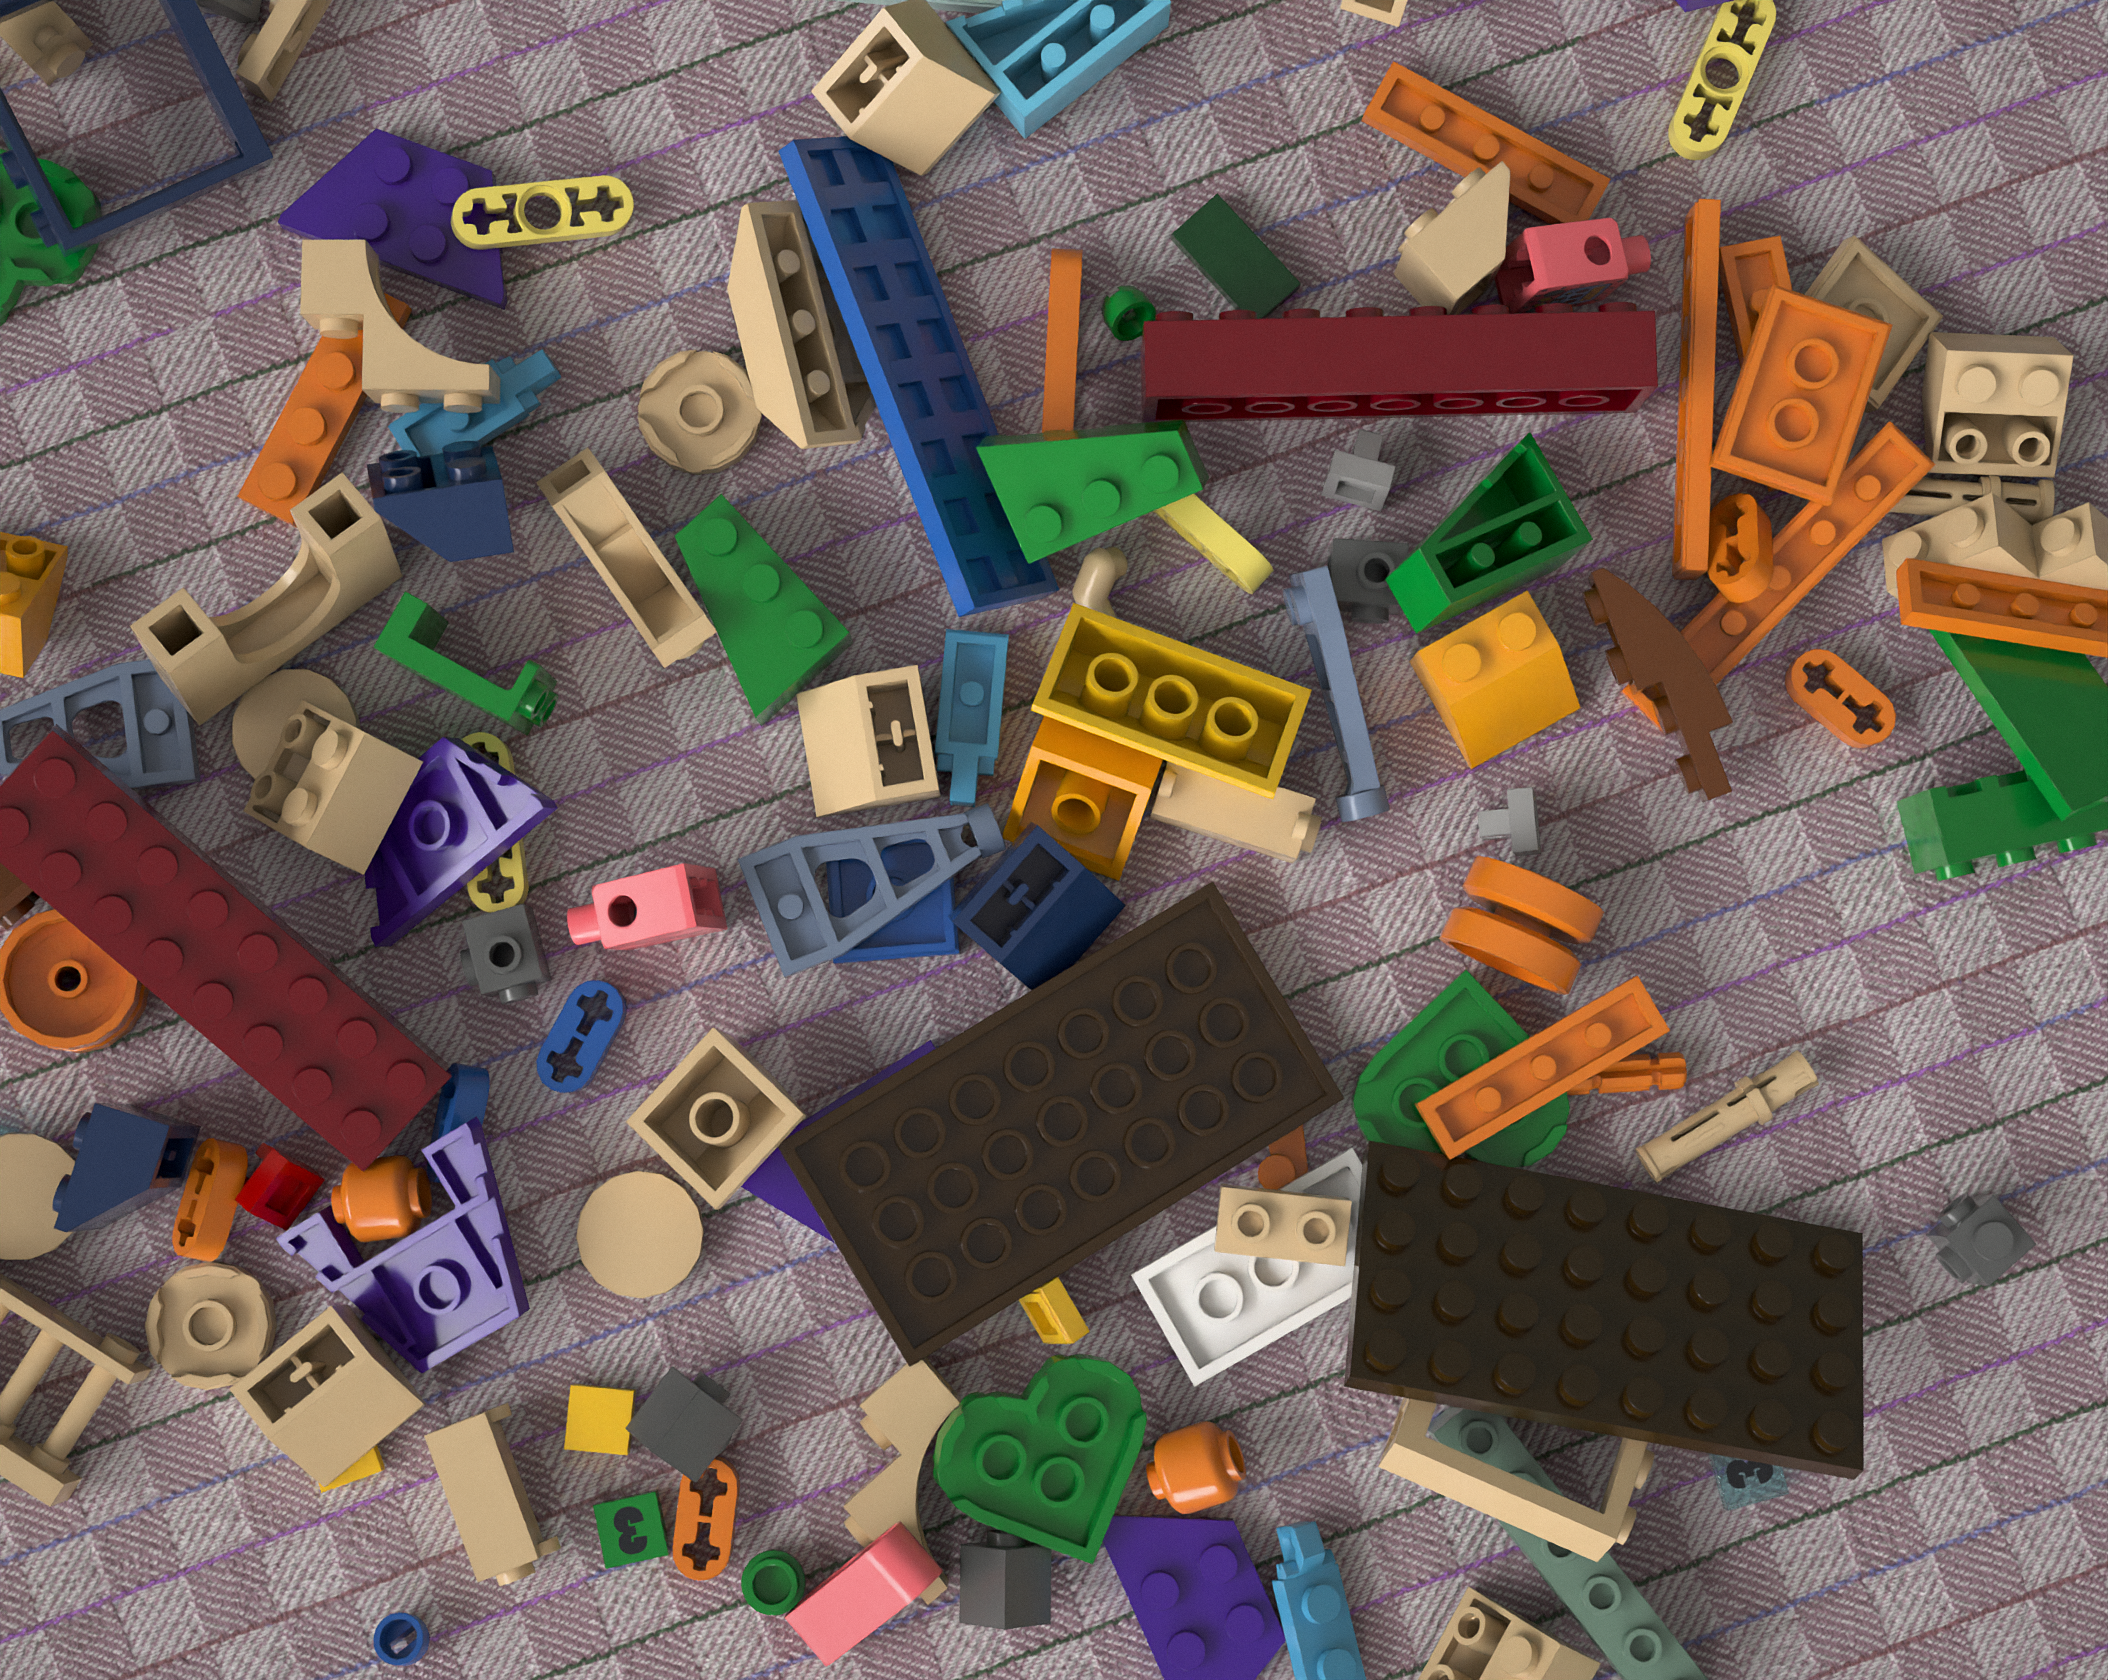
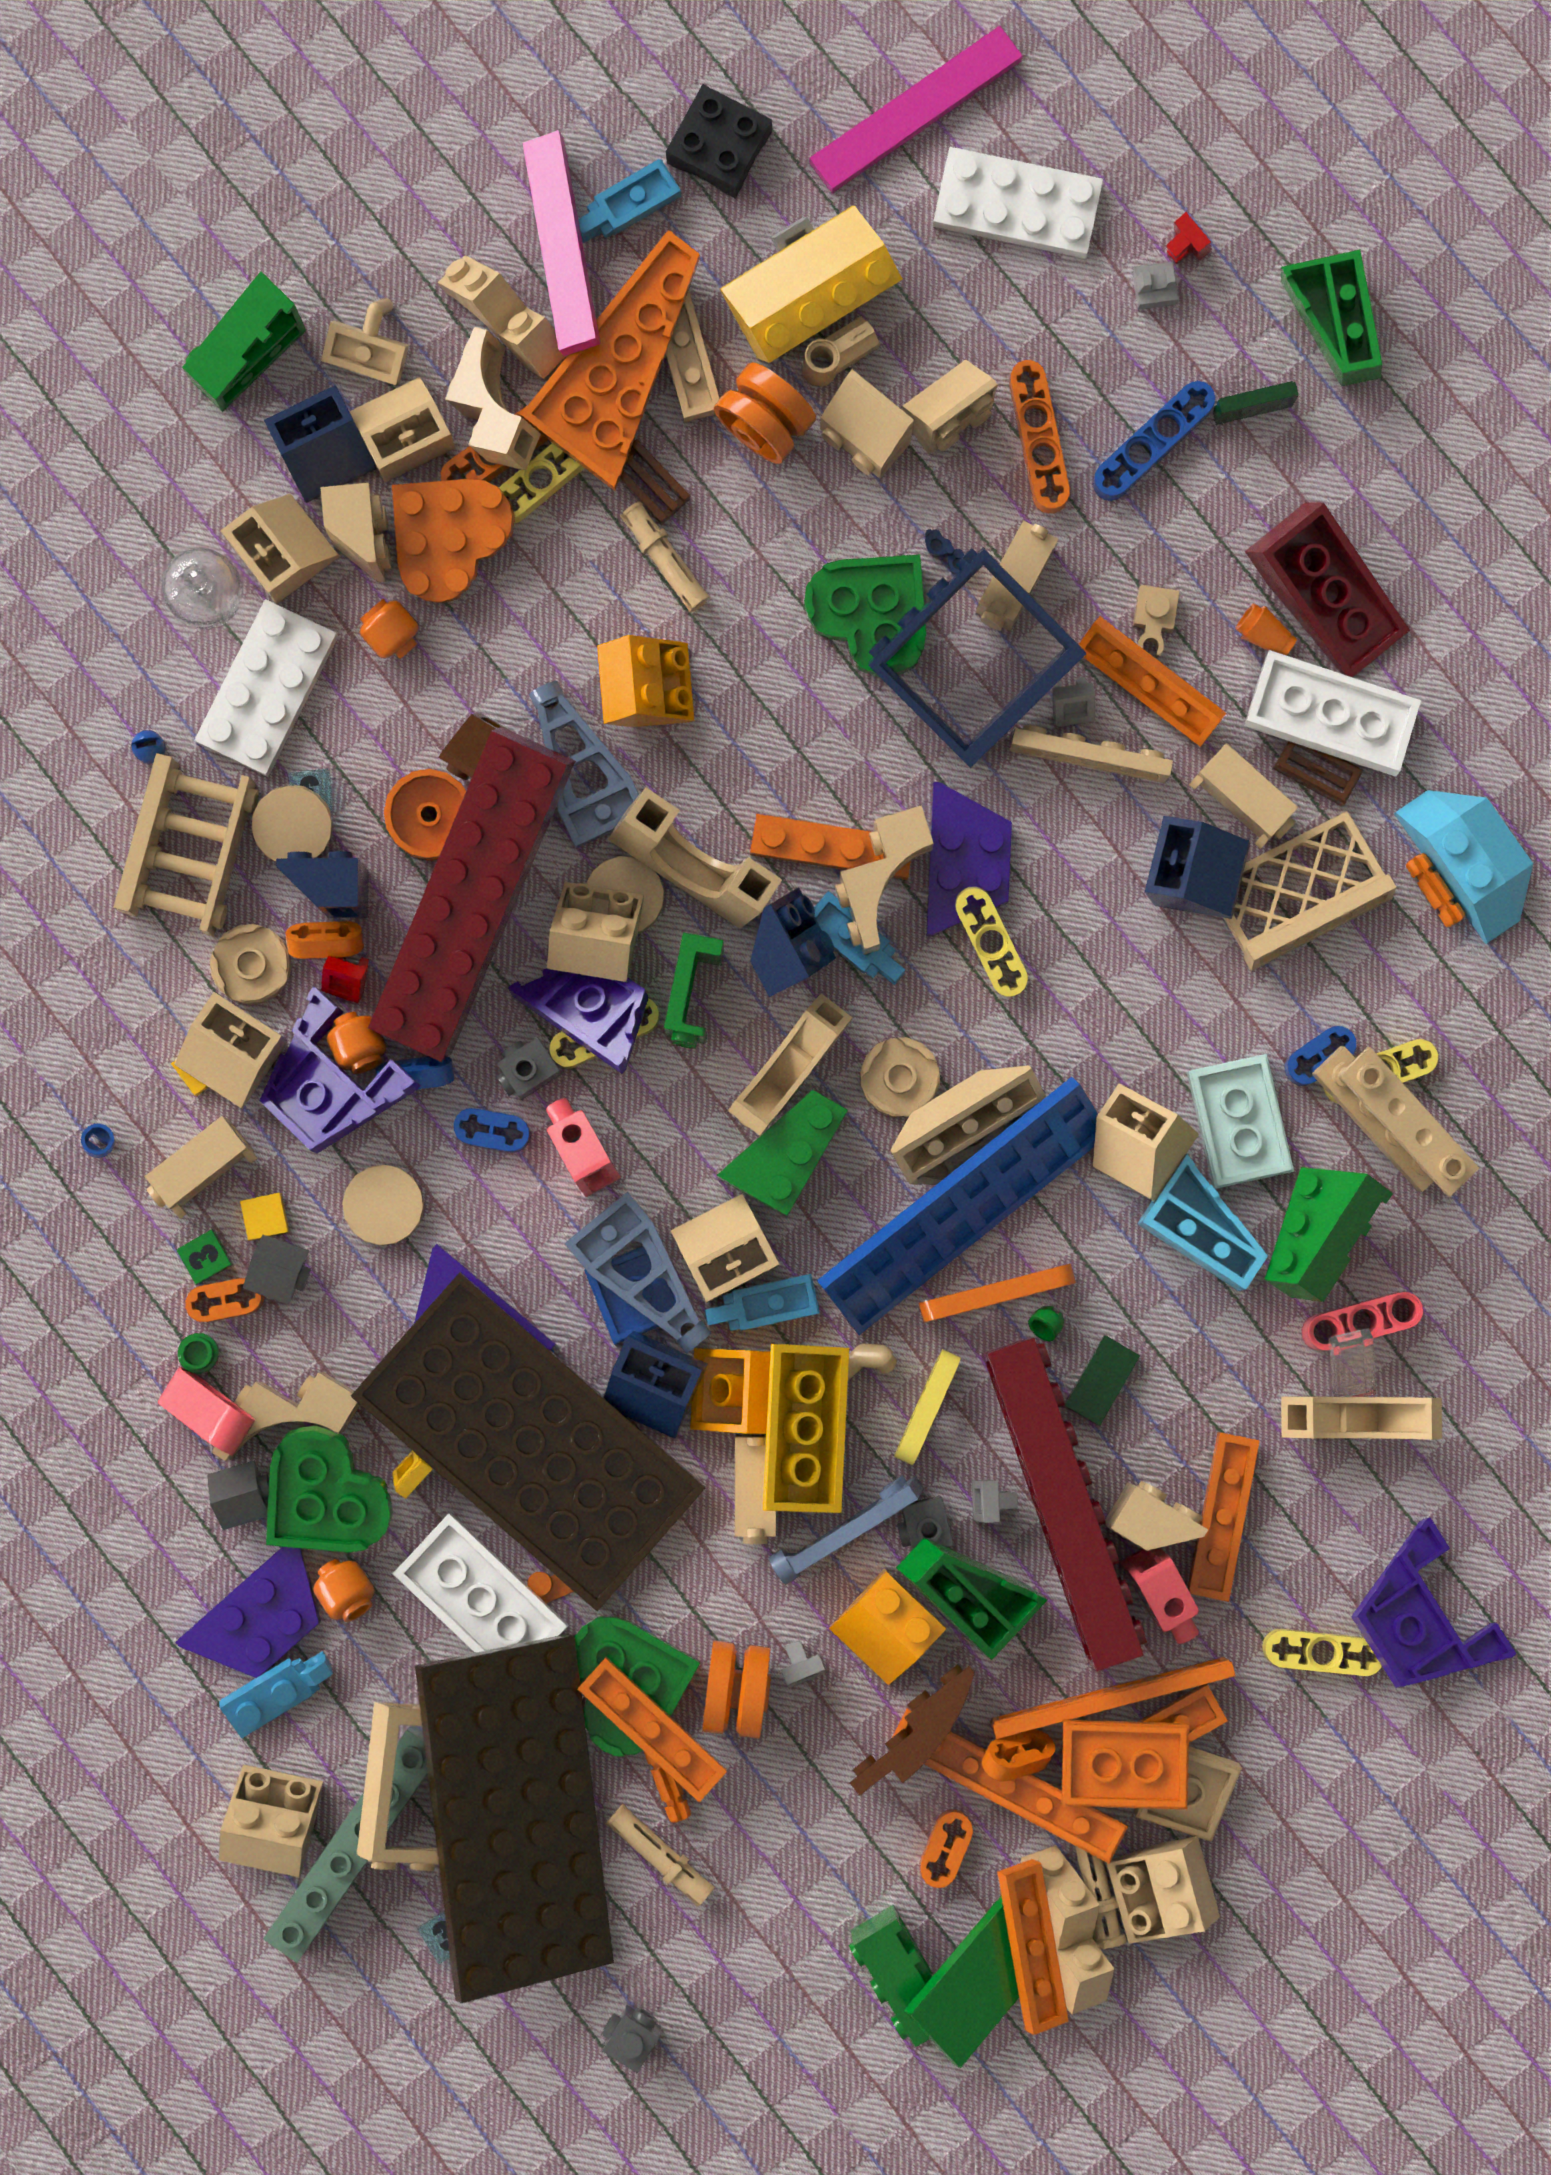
camera: 75 degrees right, 0 degrees up
tan slope [626,1027,806,1211] -> none
green wedge [976,419,1209,564] -> none
tan brick [1214,1184,1352,1266] -> none

